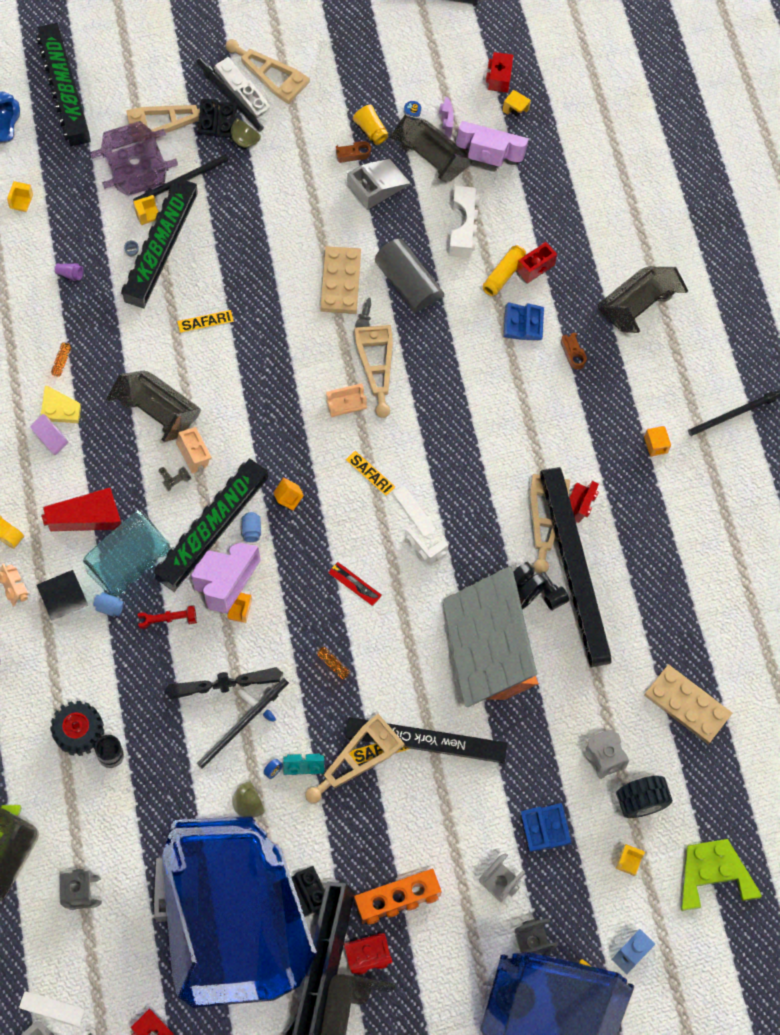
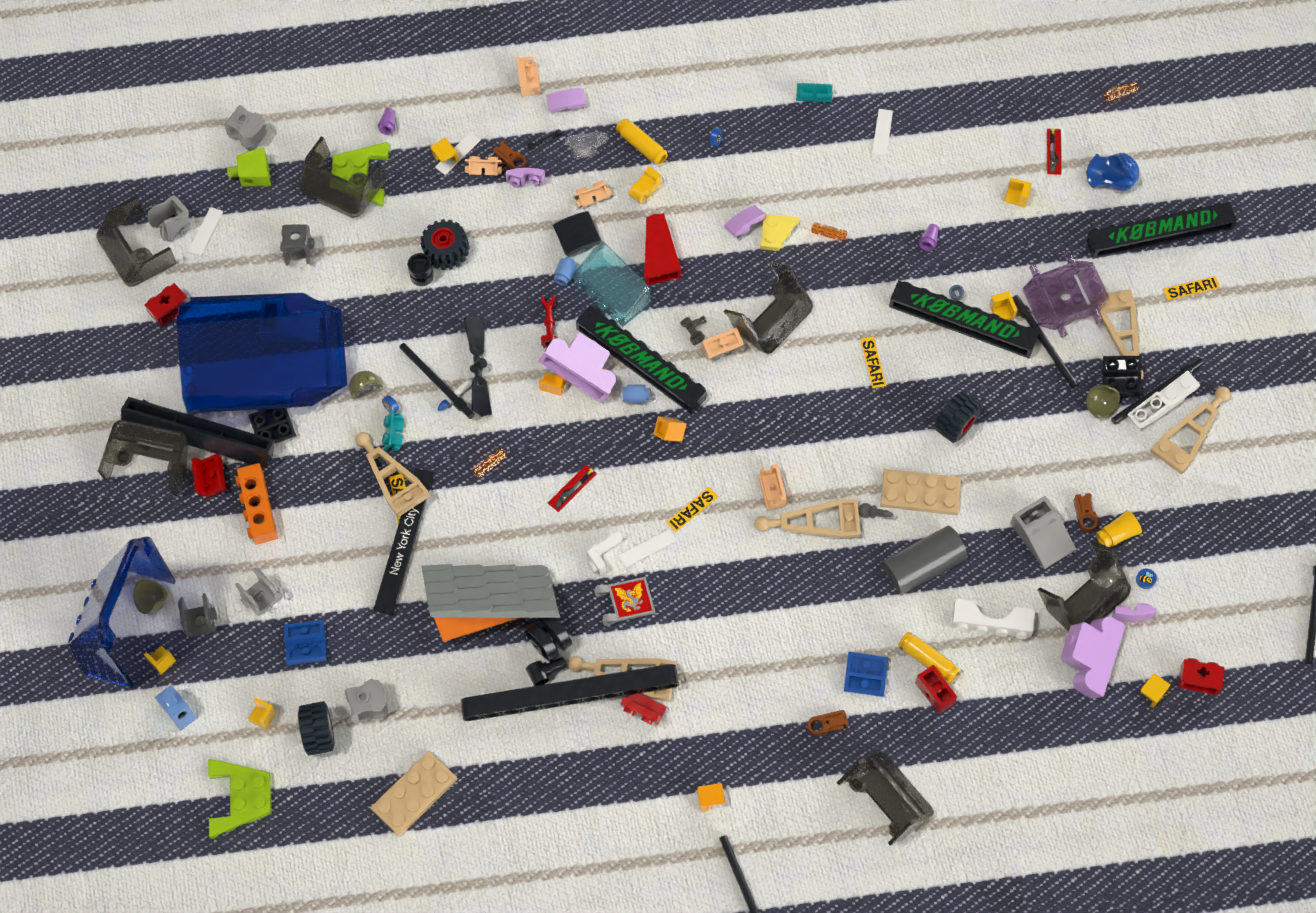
camera: 100 degrees right, 0 degrees up
none -> flag [595,577,656,626]
none -> black wheel [934,391,982,443]
none -> sticker [1163,276,1220,300]

